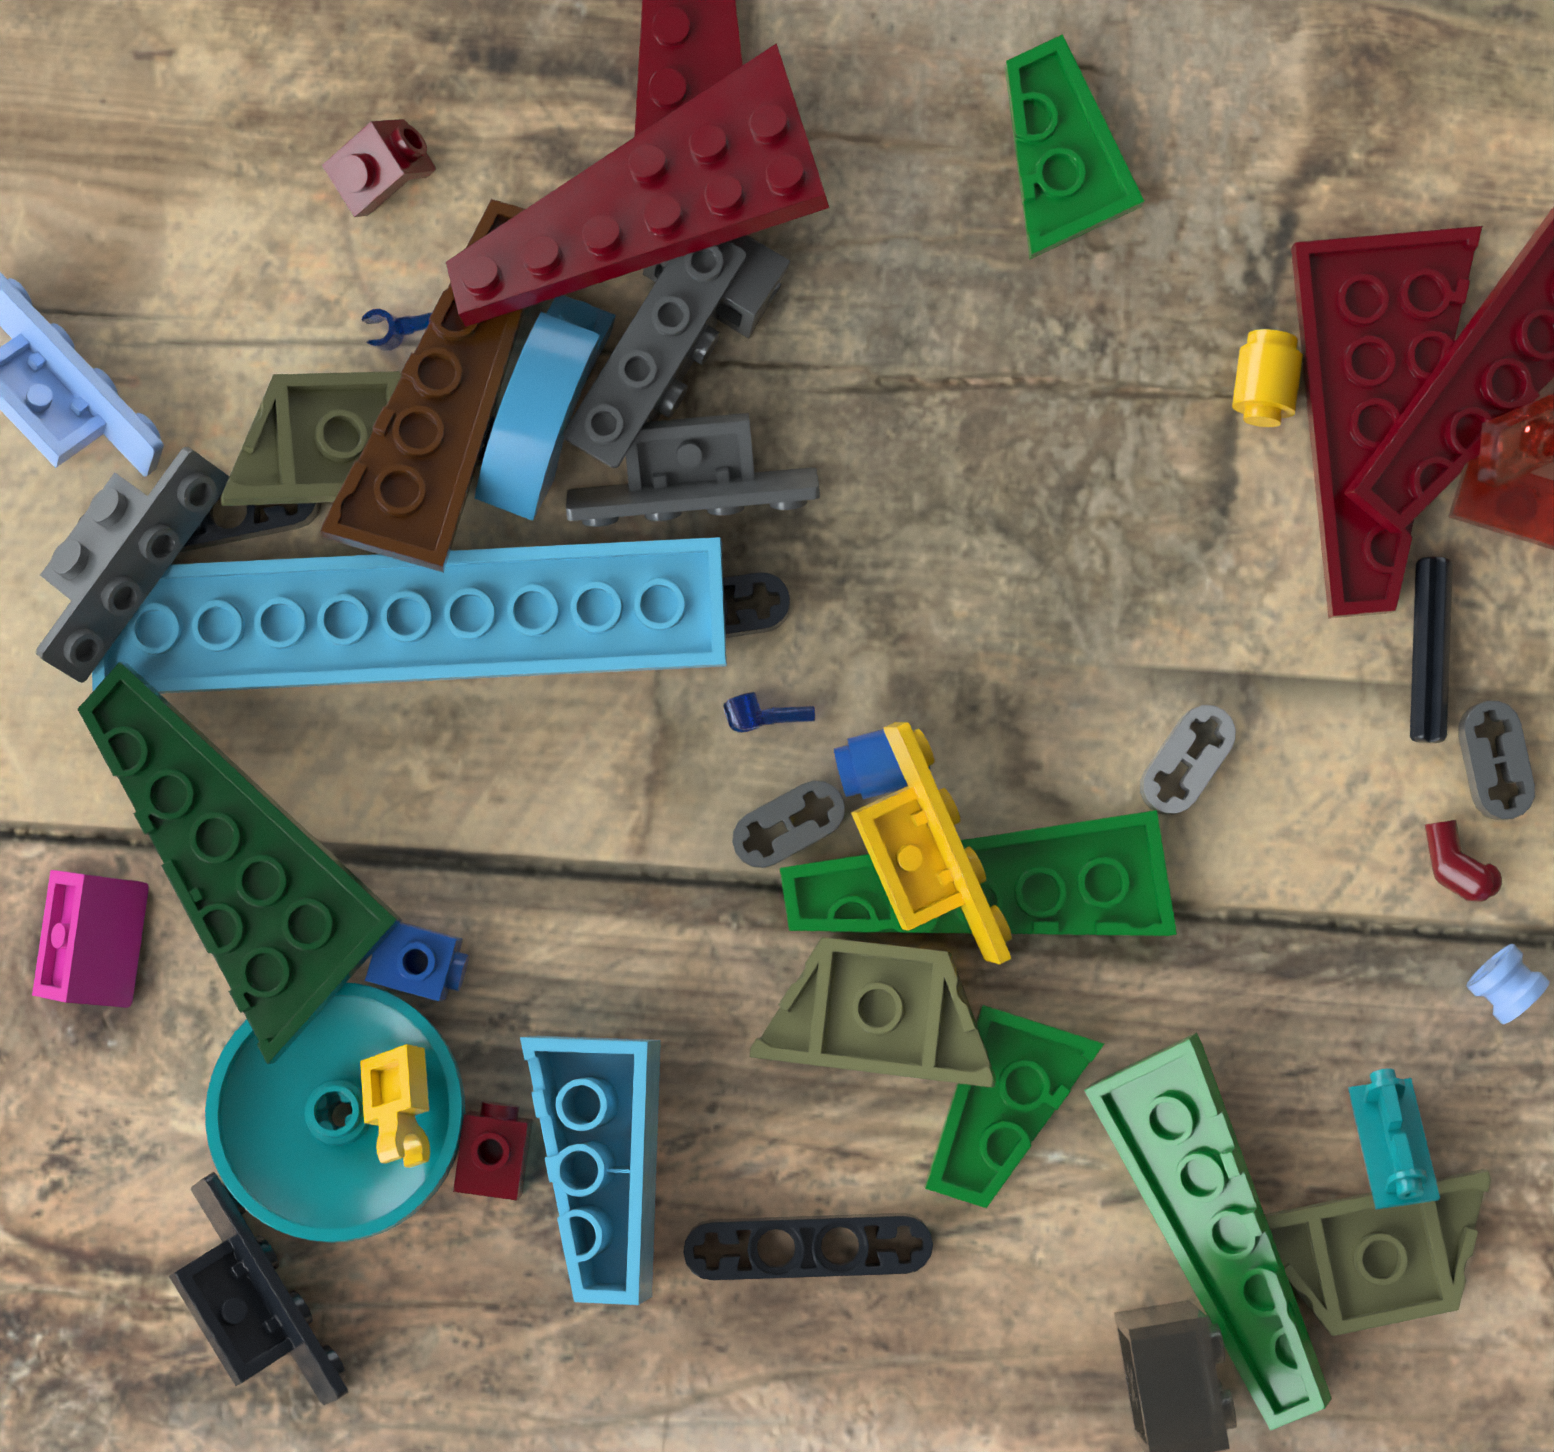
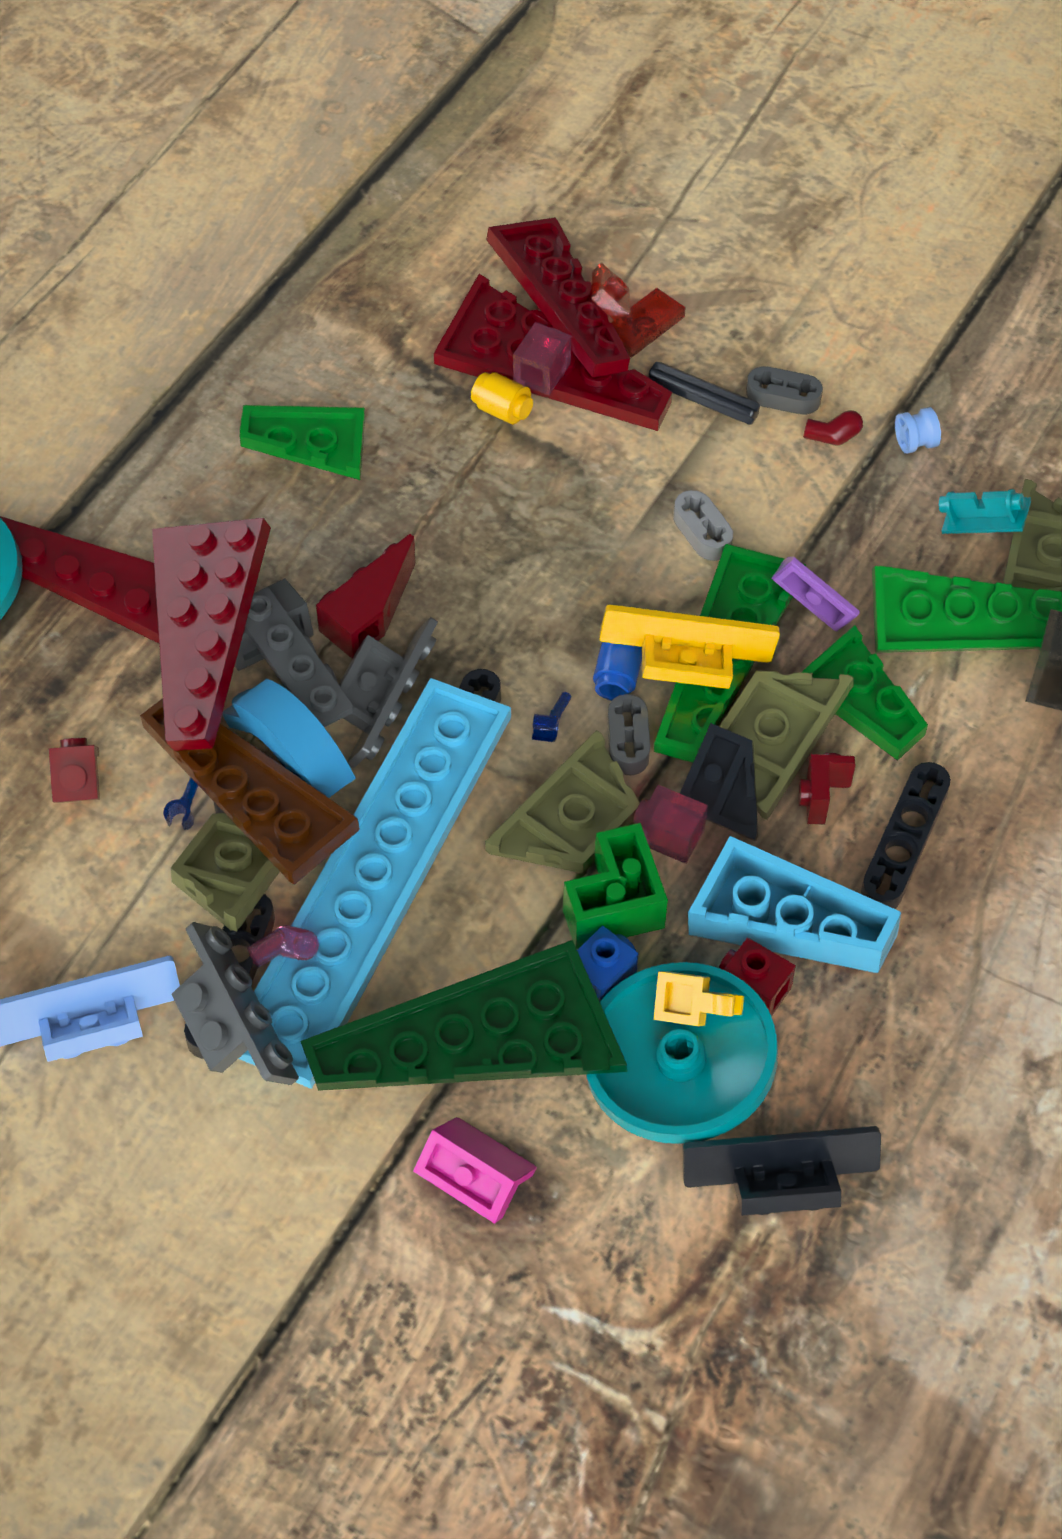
camera: 65 degrees left, 30 degrees down
none -> clear pink arm [247,925,319,968]
none -> dark red slope [316,534,416,659]
none -> olive wing [485,730,641,873]
none -> clear pink brick [513,322,571,396]
none -> green brick [563,823,668,949]
none -> clear pink brick [633,785,708,864]
none -> black wing [675,723,758,841]
none -> medium lavender slope [772,557,860,632]
none -> dark red bracket [799,753,856,825]

